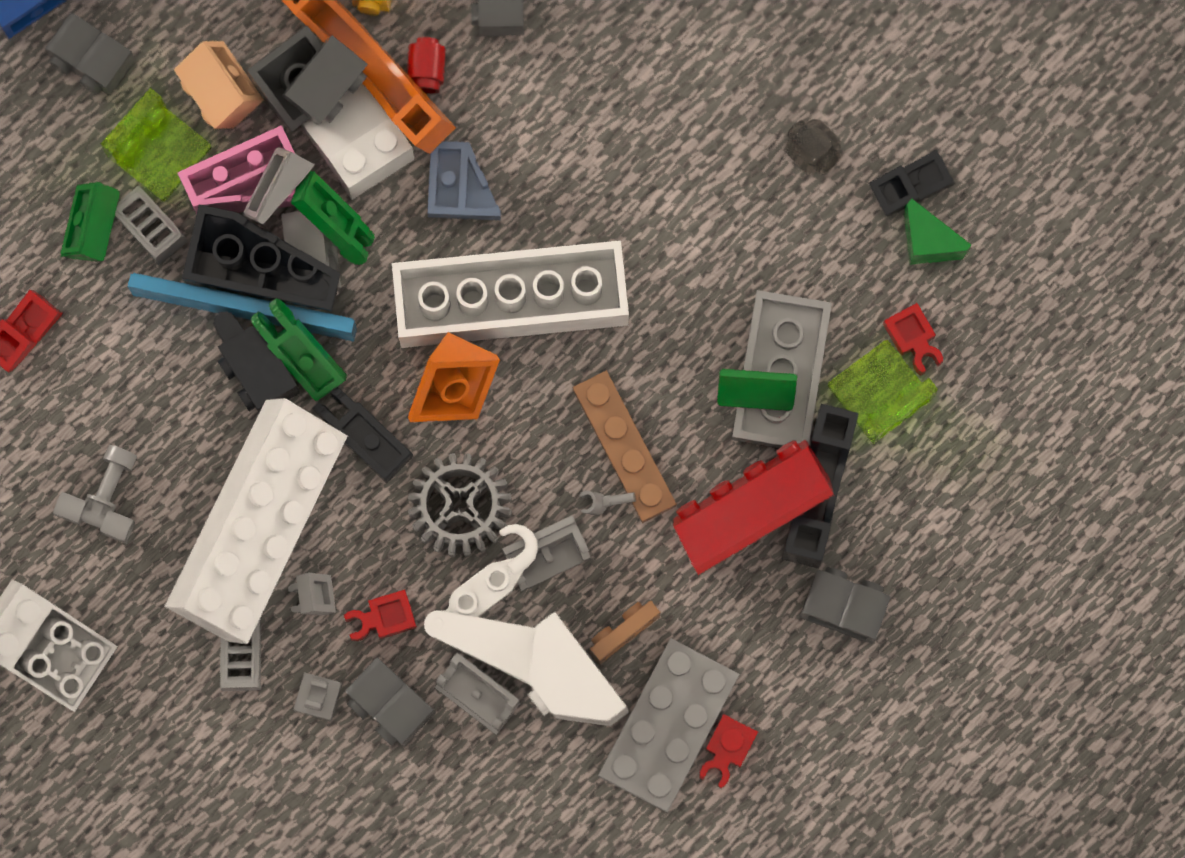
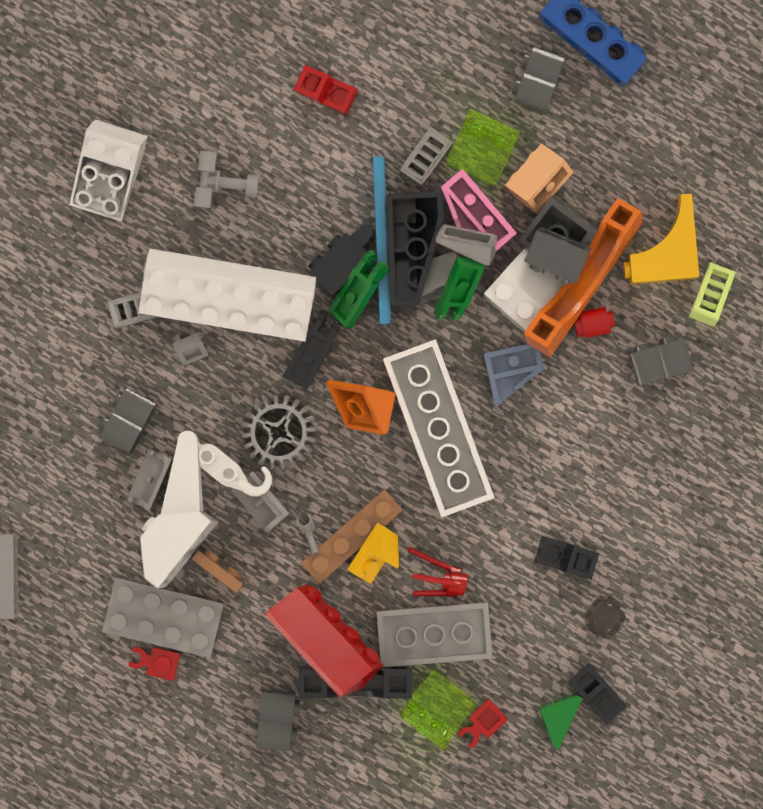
camera: 75 degrees right, 10 degrees up
green slope [60,182,120,262] -> none
light grey tile [293,672,343,721] -> none
red plate [344,589,417,641] -> none
green slope [717,369,798,411] -> none
none -> yellow slope [347,522,399,584]
none -> red plant [407,547,468,598]
none -> black slope [534,536,599,580]

